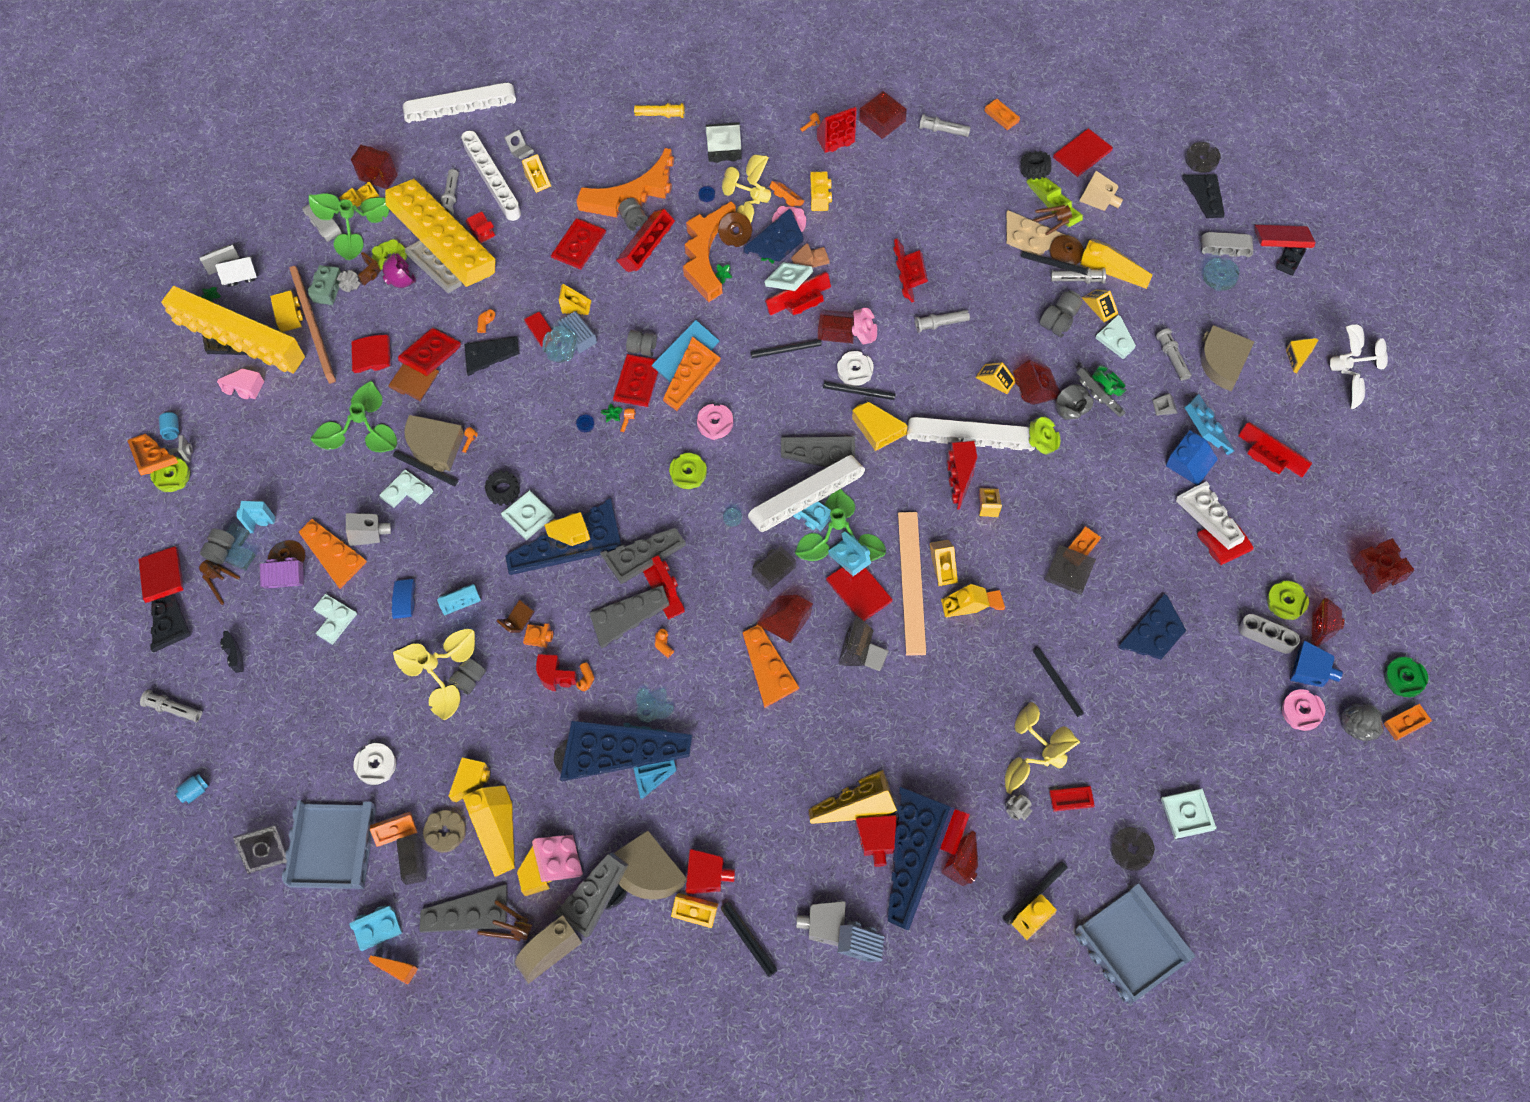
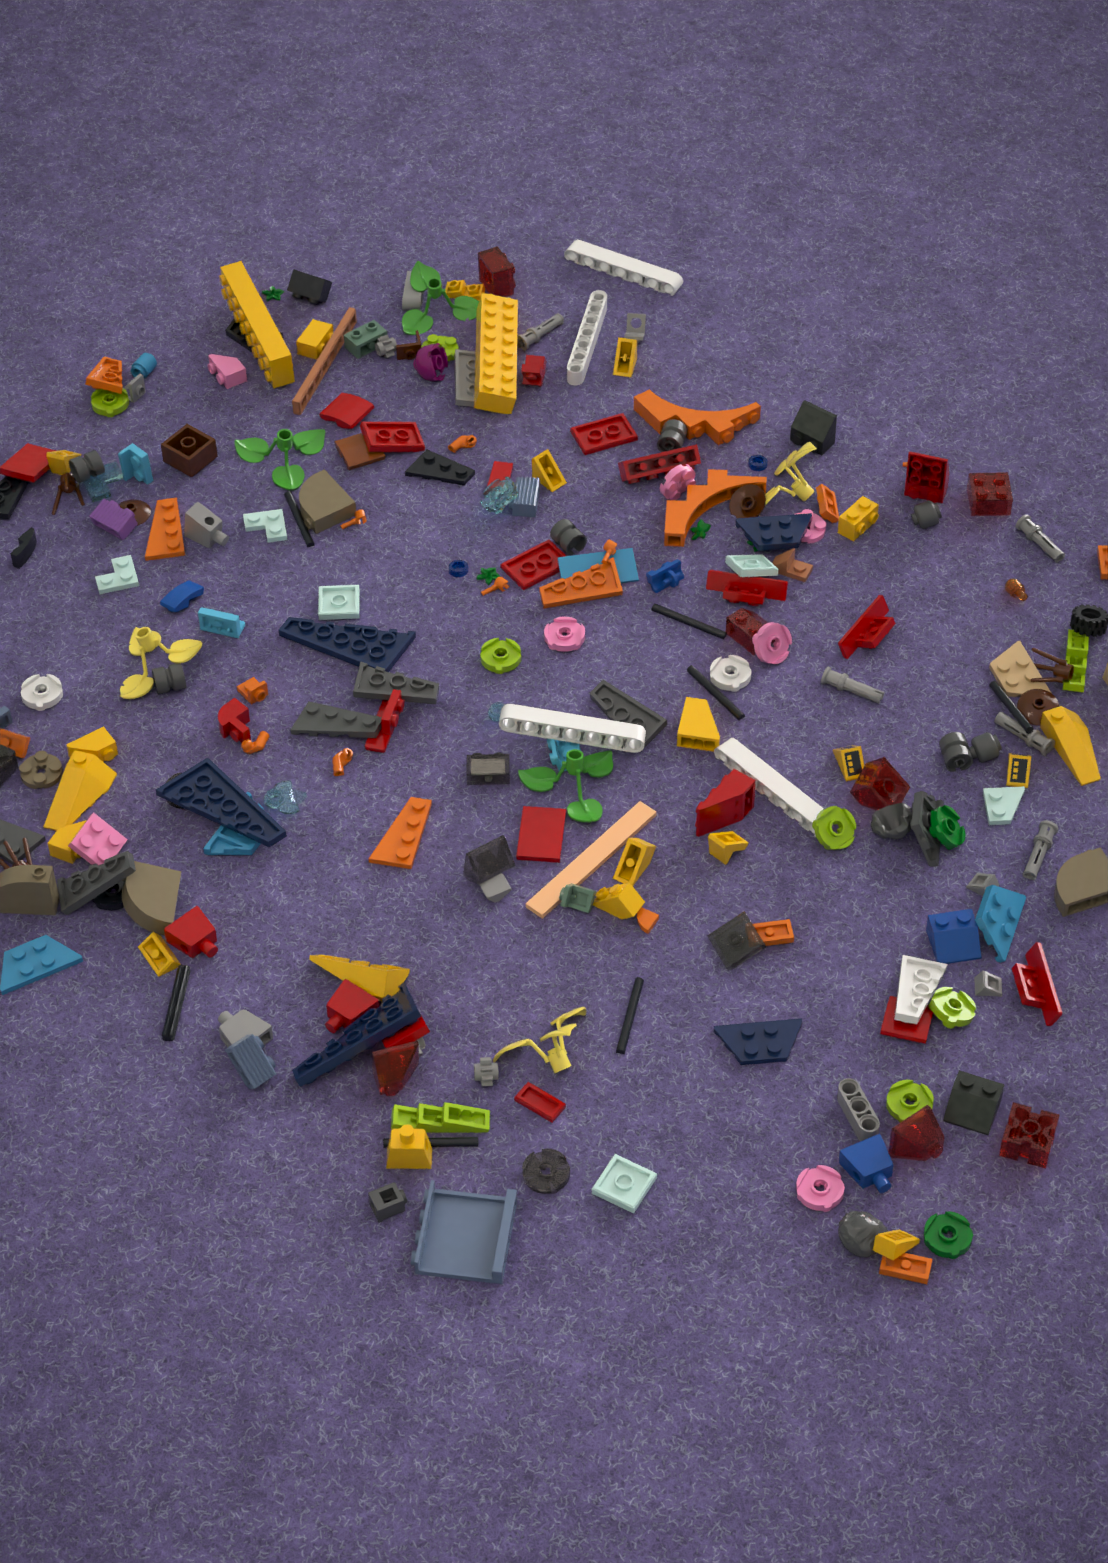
camera: 40 degrees right, 15 degrees down
light grey slope [200,243,240,275] -> none
black tyre [484,470,520,506] -> none
reddish brown bracket [496,600,535,633] -> none
yellow slope [544,512,590,546] -> none
yellow pin [634,103,685,118] -> none
clear red slope [757,594,813,643] -> none
medium azure bracket [828,531,871,576] -> none
none -> dark azure wing [0,935,83,995]
none -> yellow slope [46,450,81,475]
none -> reddish brown brick [161,424,218,478]
none -> dark grey brick [368,1182,407,1223]
none -> lime slope [391,1102,490,1133]
none -> sand green bracket [559,883,596,913]
none -> orange hand [602,539,617,564]
none -> blue hips [646,559,684,593]
none -> bright pink plate [660,464,696,500]
none -> yellow slope [873,1229,920,1260]
none -> dark grey head [911,500,942,529]
none -> lime plate [928,987,976,1029]
none -> pearl dark grey slope [943,1070,1004,1135]
none -> light grey slope [974,970,1002,997]
none -> clear orange cylinder [1005,578,1028,601]

